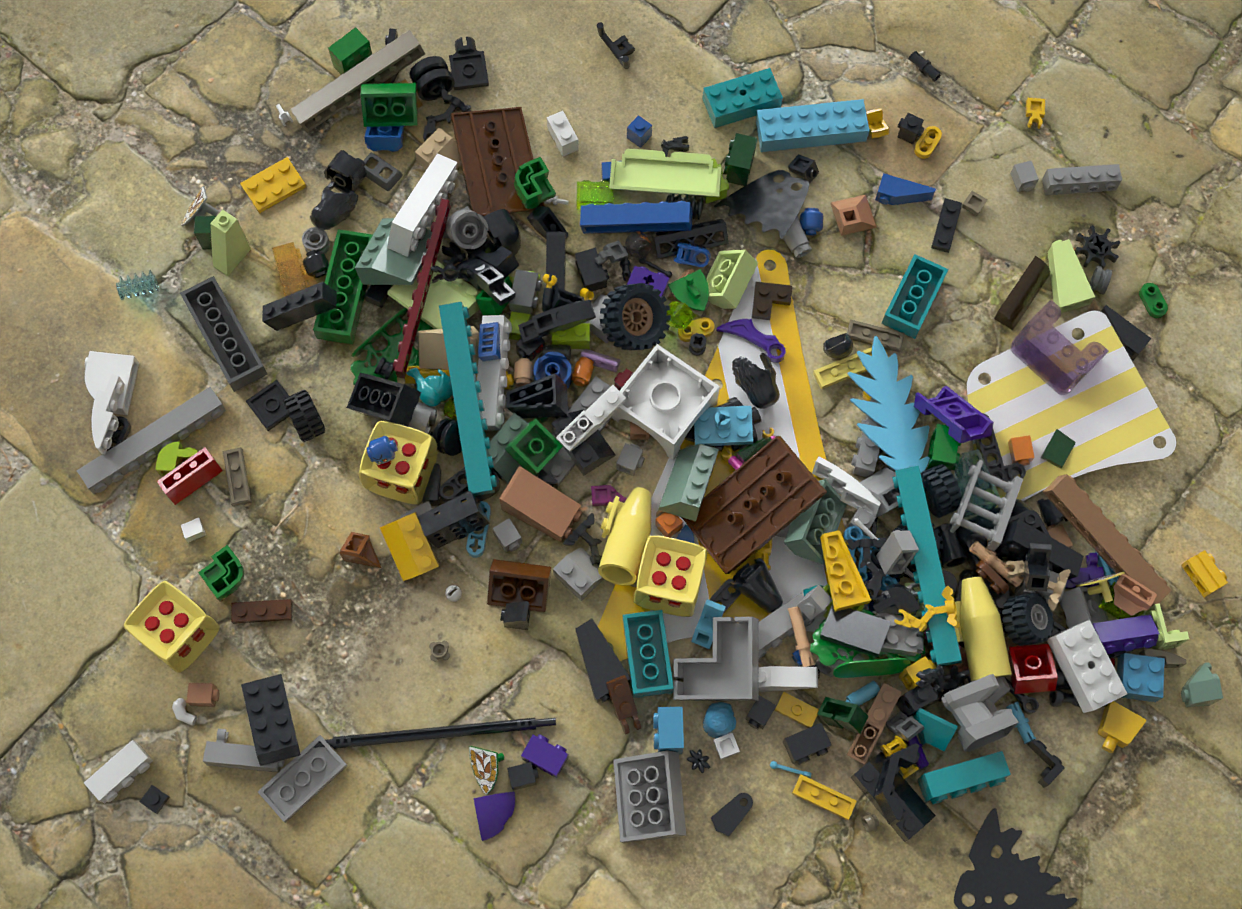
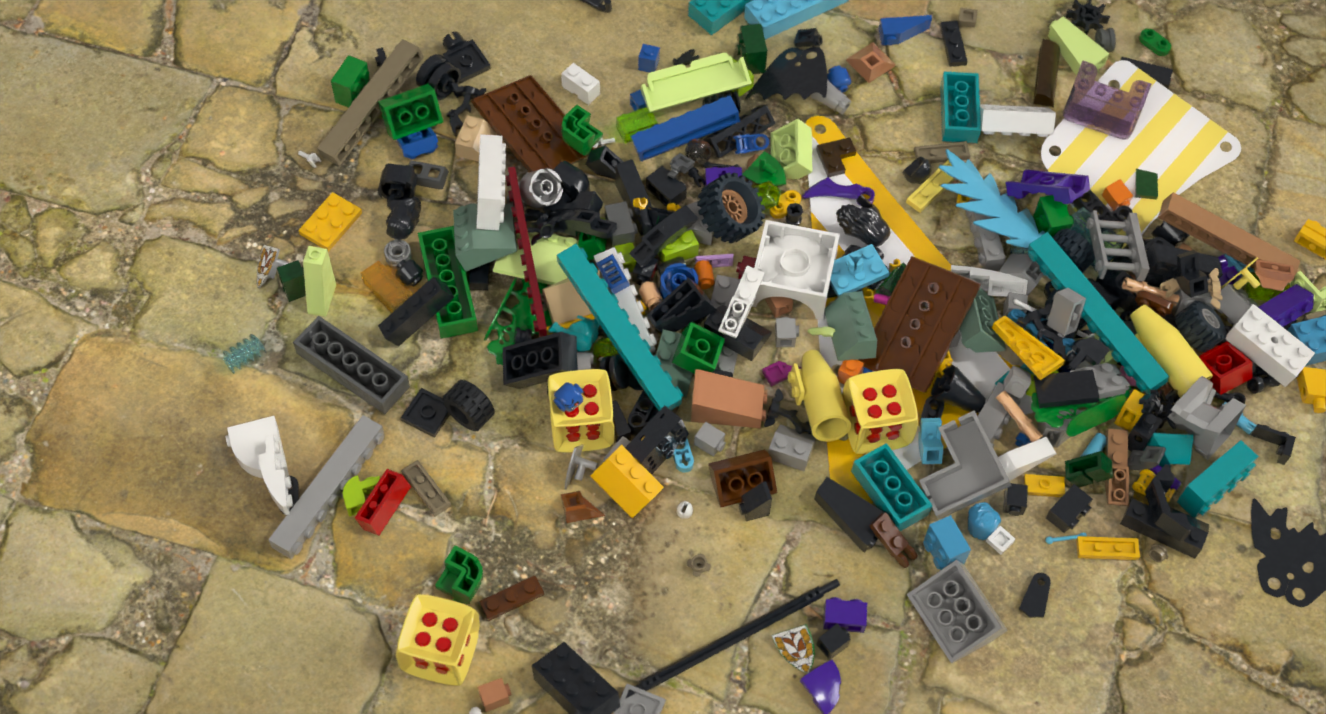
camera: 25 degrees left, 10 degrees down
white slope [181,518,206,543] -> none
black plant [687,749,711,774] -> none
yellow piece [894,586,960,632] -> none
none -> light grey shield [565,444,598,490]
none -> yellowish green piece [807,327,835,337]
none -> white brick [980,104,1056,137]

